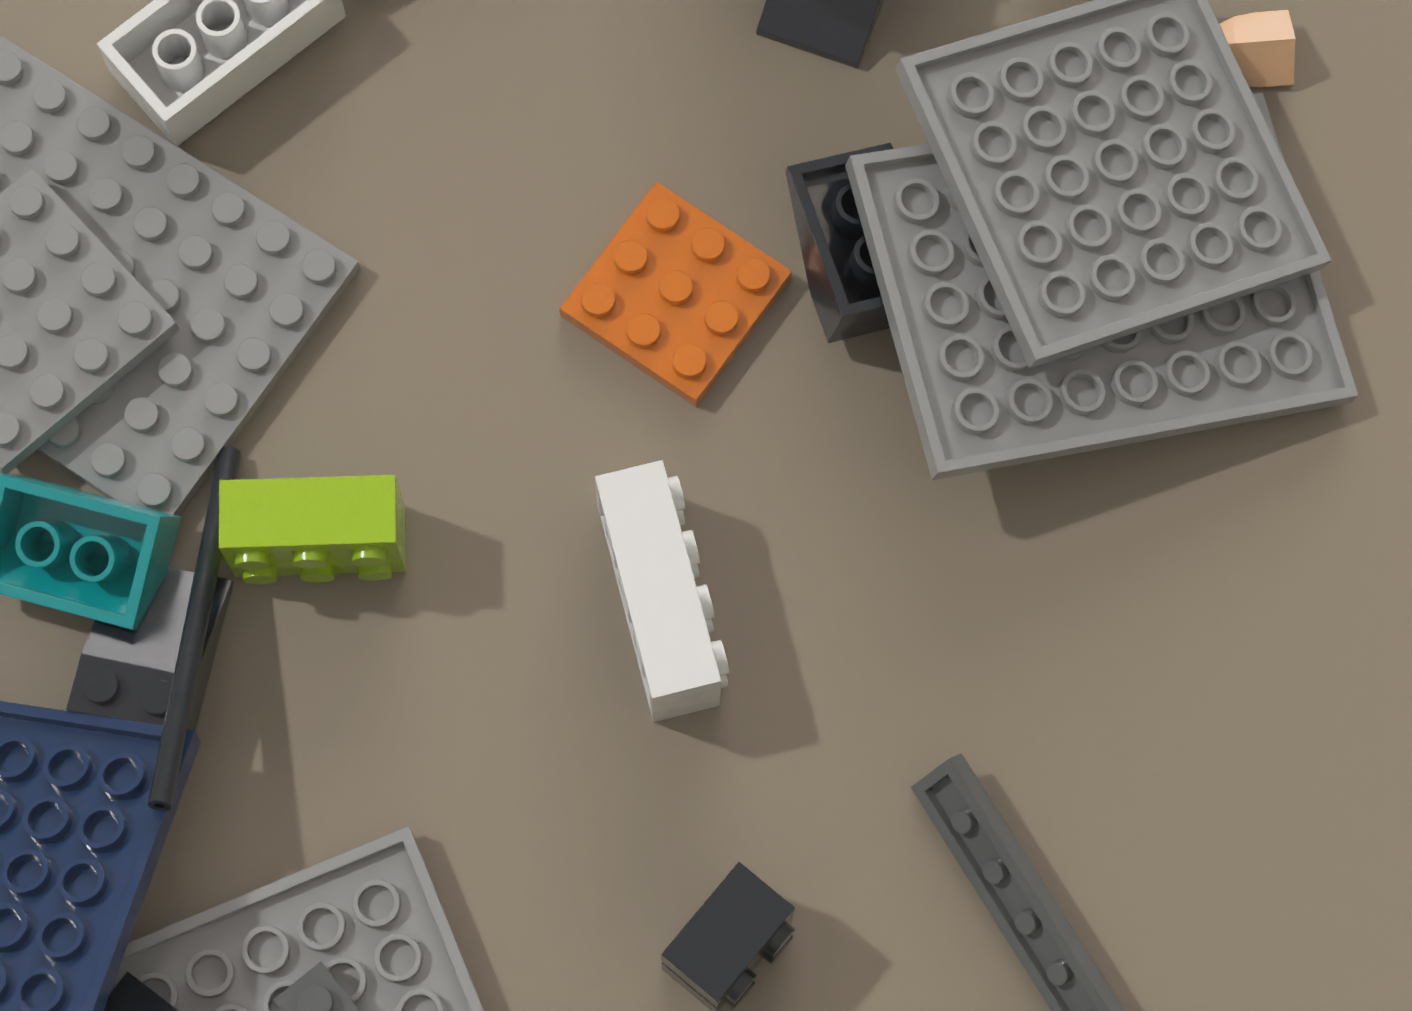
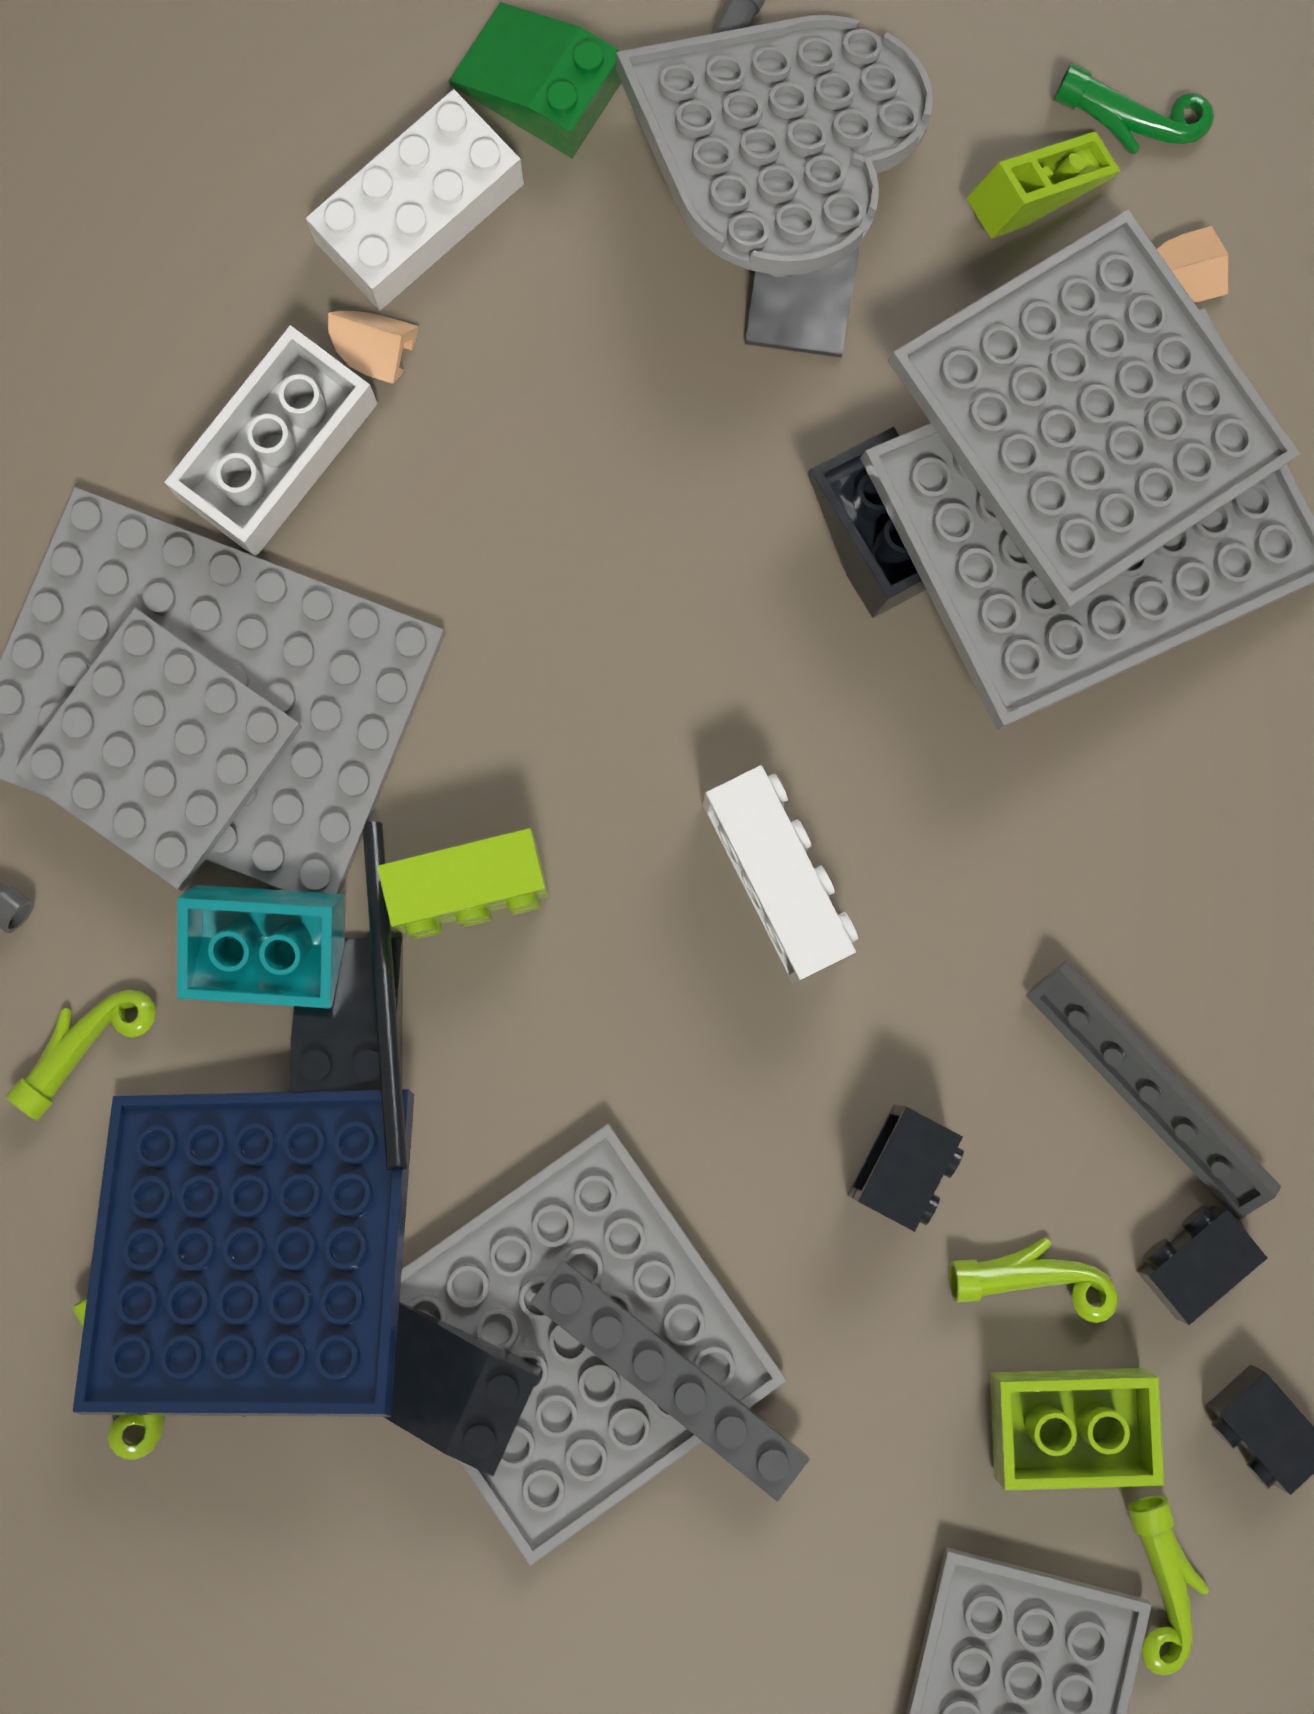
camera: 15 degrees left, 10 degrees up
orange plate [559,181,792,407] -> none

